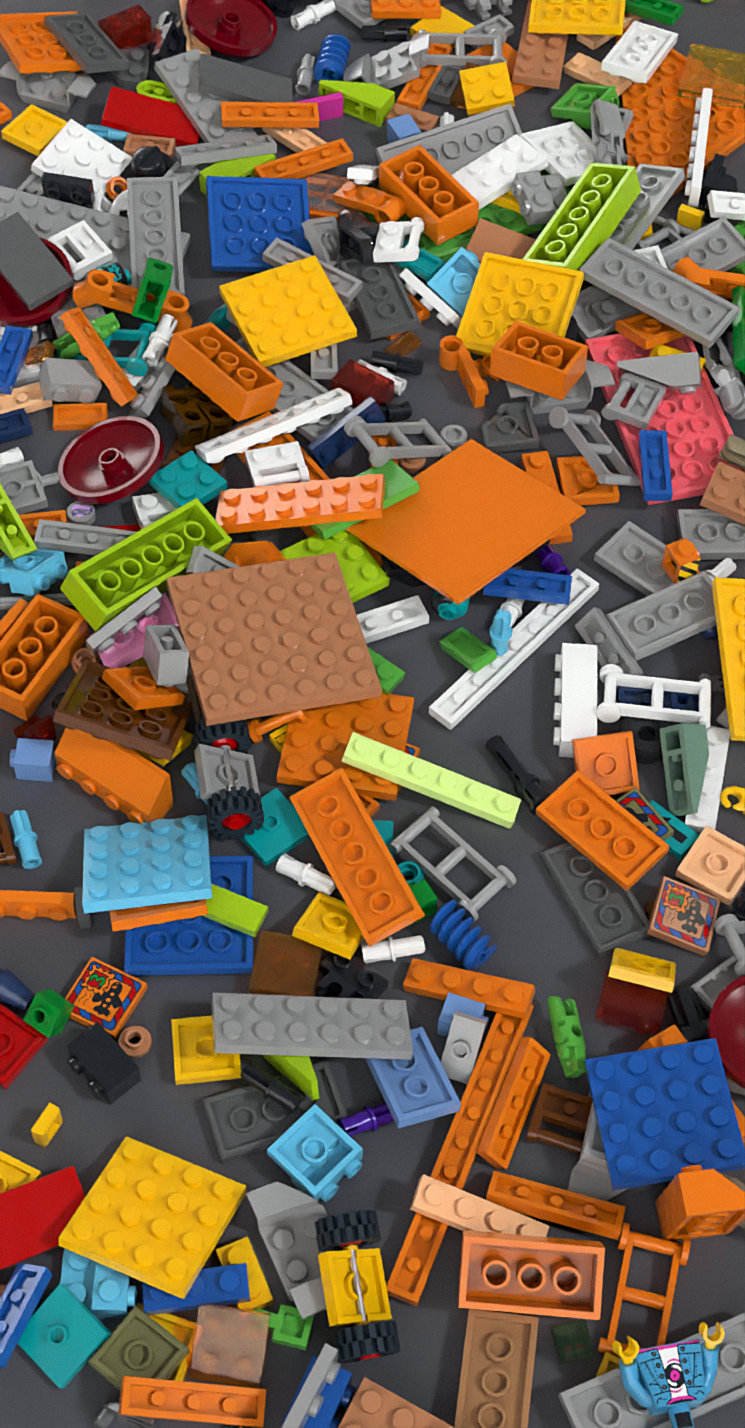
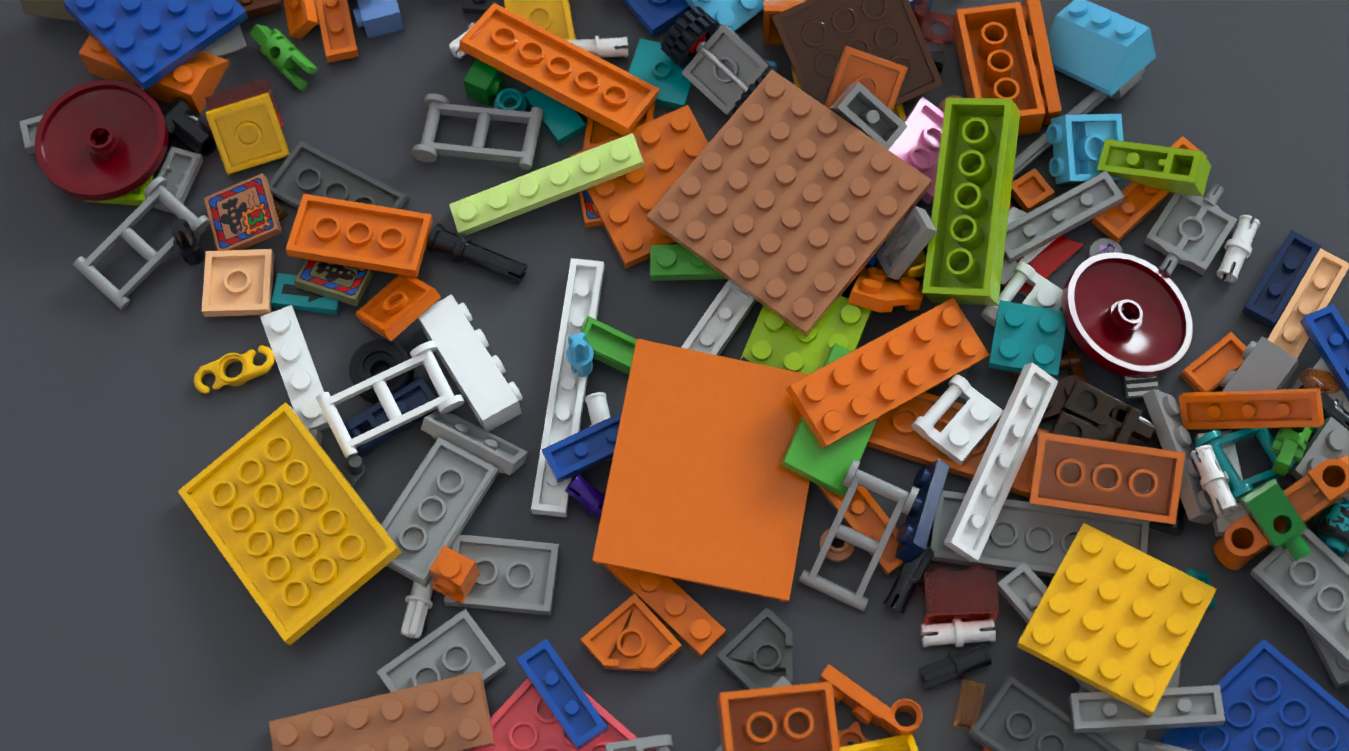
camera: 150 degrees right, 10 degrees up
light grey plate [86,587,163,654] -> none
orange plate [403,958,535,1019] -> none
blue piece [430,899,498,970] -> none
light grey tile [440,425,467,451] -> none
light grey piece [549,406,641,486] -> none
sand green slope [659,723,709,817] -> none

